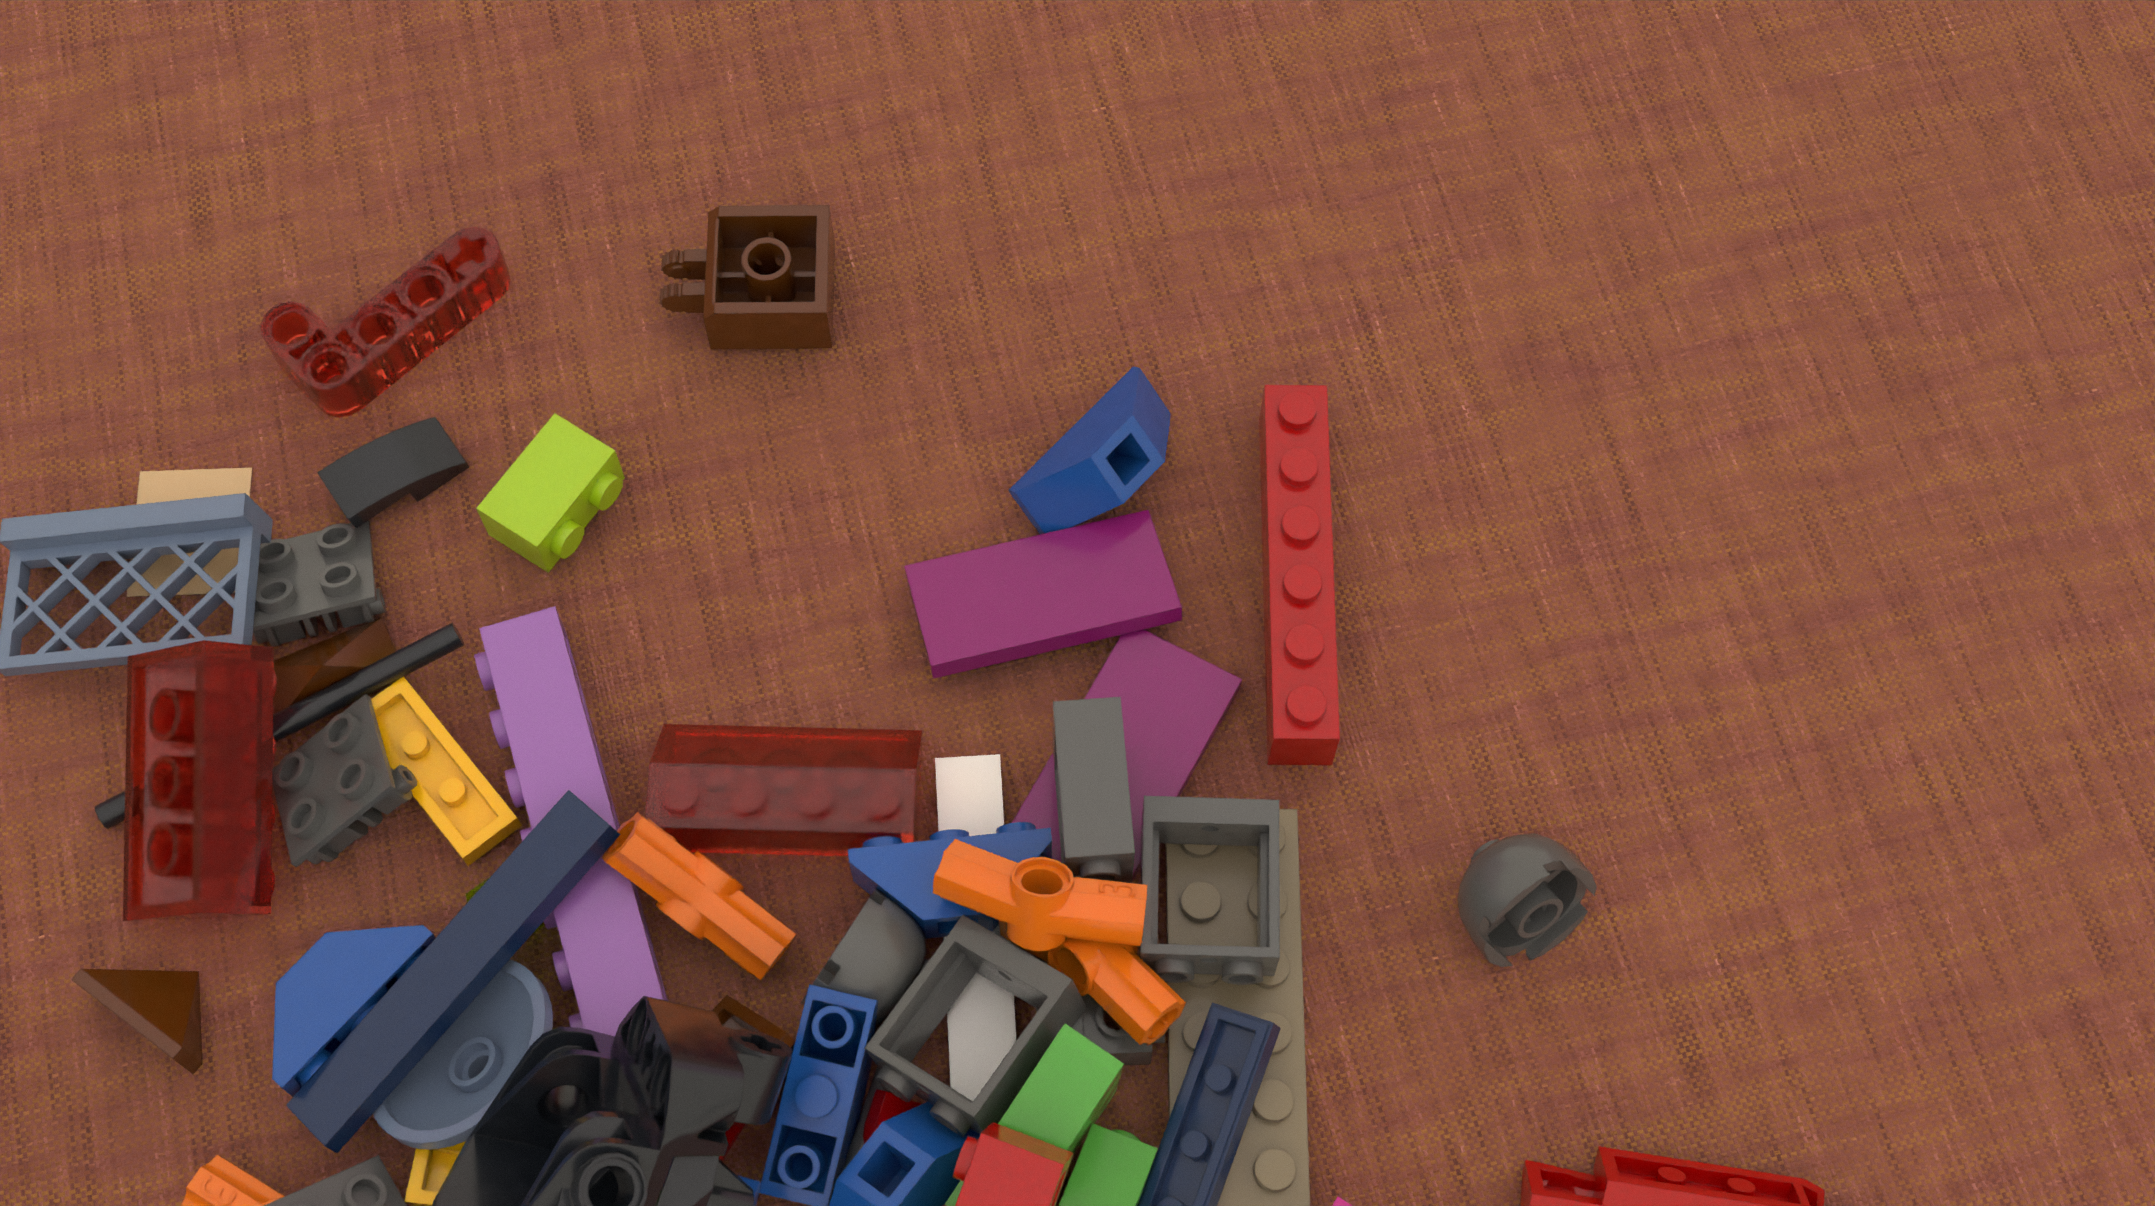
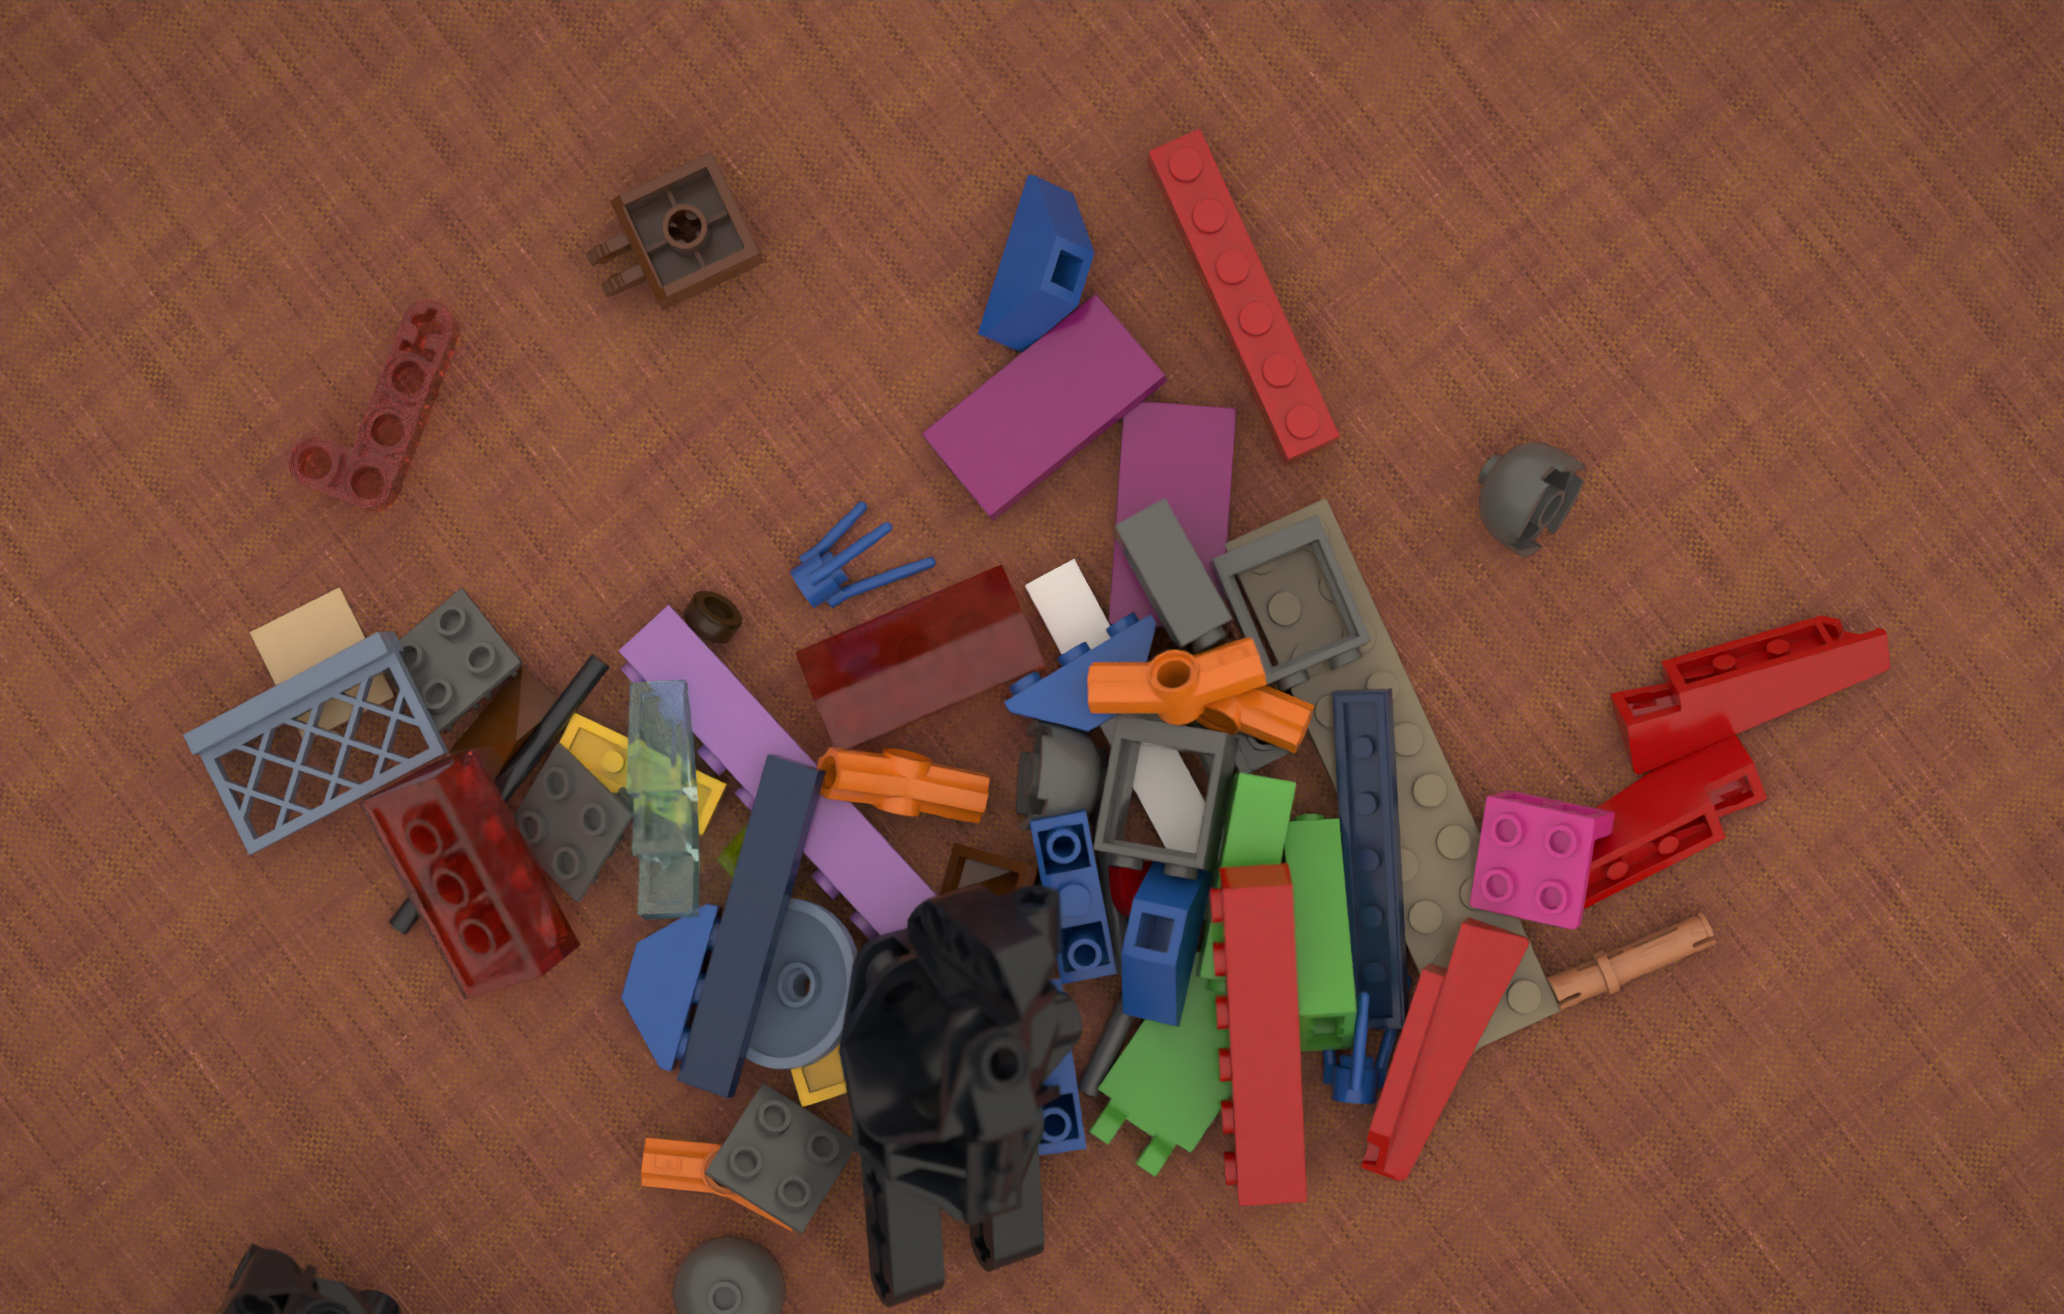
camera: 20 degrees left, 20 degrees up
reddish brown slope [71,969,203,1074] -> none
black slope [317,417,470,528] -> none
lime brick [476,413,625,573] -> none
none -> clear light blue slope [626,680,700,920]
none -> dark brown tile [683,591,742,644]
none -> blue plant [790,501,936,609]

